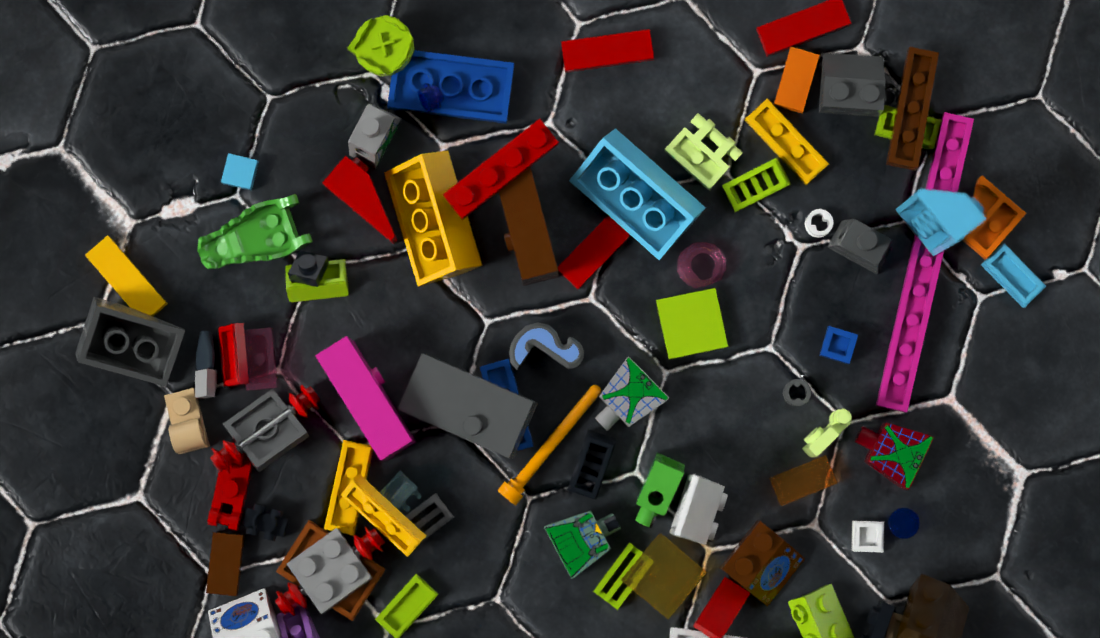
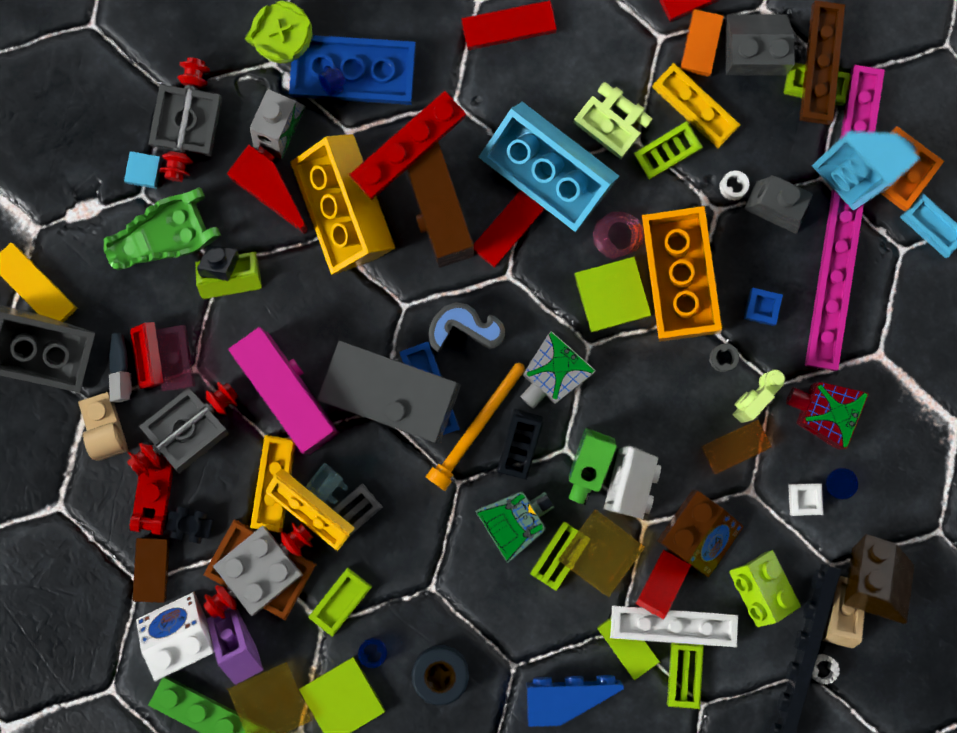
camera: 10 degrees left, 0 degrees up
none -> dark grey plate [148,58,222,182]
none -> light orange brick [642,206,722,342]

